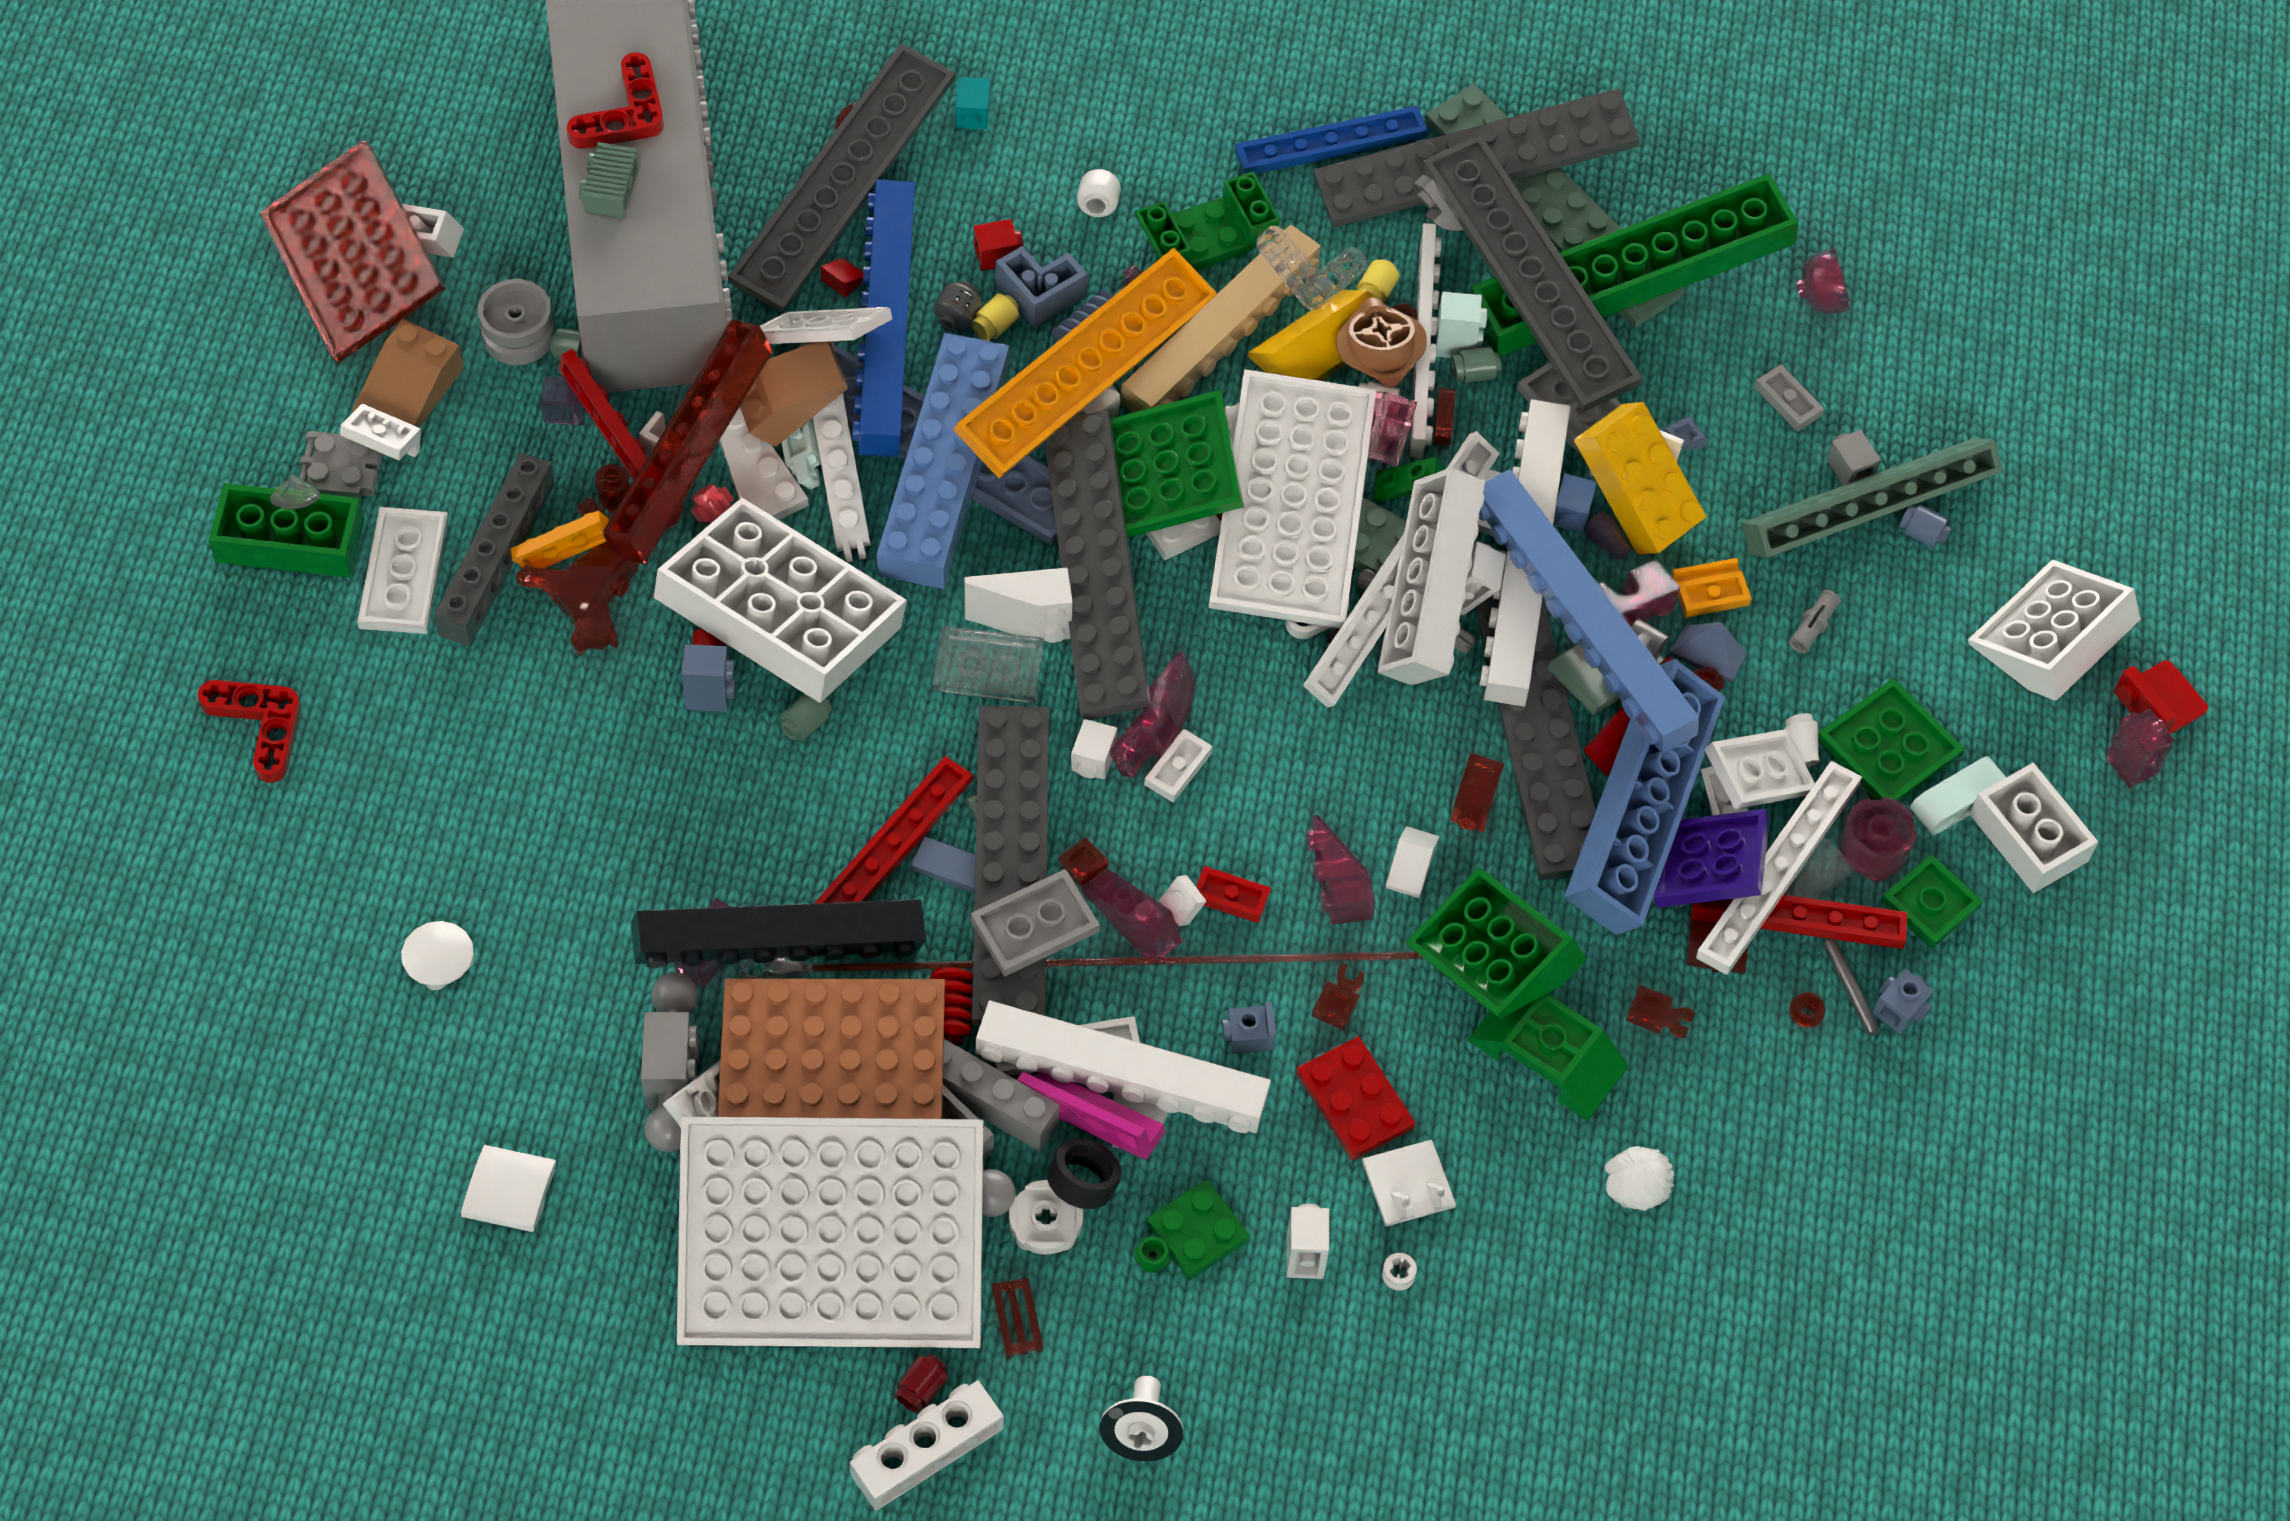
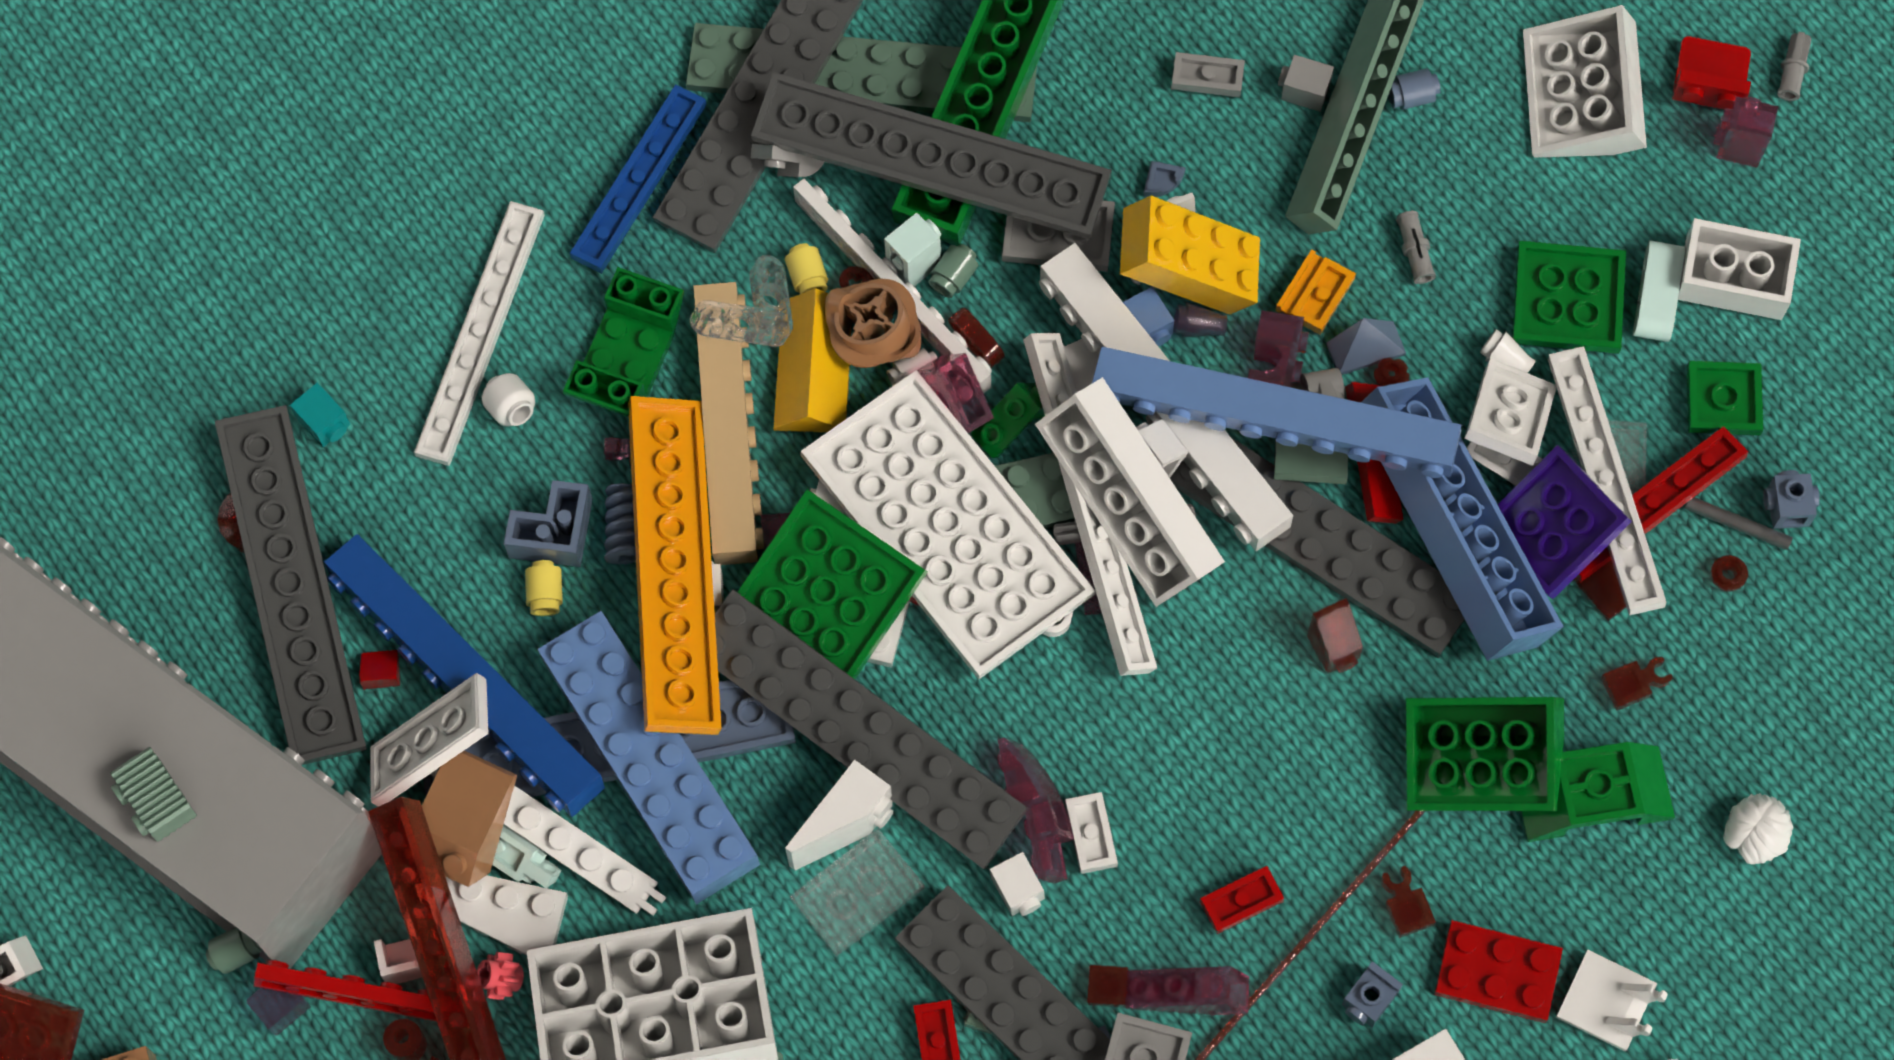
camera: 40 degrees left, 10 degrees up
light grey wheel [478,279,555,365] -> none
red beam [567,52,664,149] -> none
dark grey head [933,281,982,331] -> none
red brick [973,219,1024,271] -> none
white plate [1159,875,1206,927] -> none
clear pink slope [1306,815,1376,925] -> none
white slope [1386,826,1440,898] -> none
clear pink brick [1838,797,1917,881] -> none
none -> white tile [414,201,545,466]
none -> light grey axle [1777,32,1812,101]

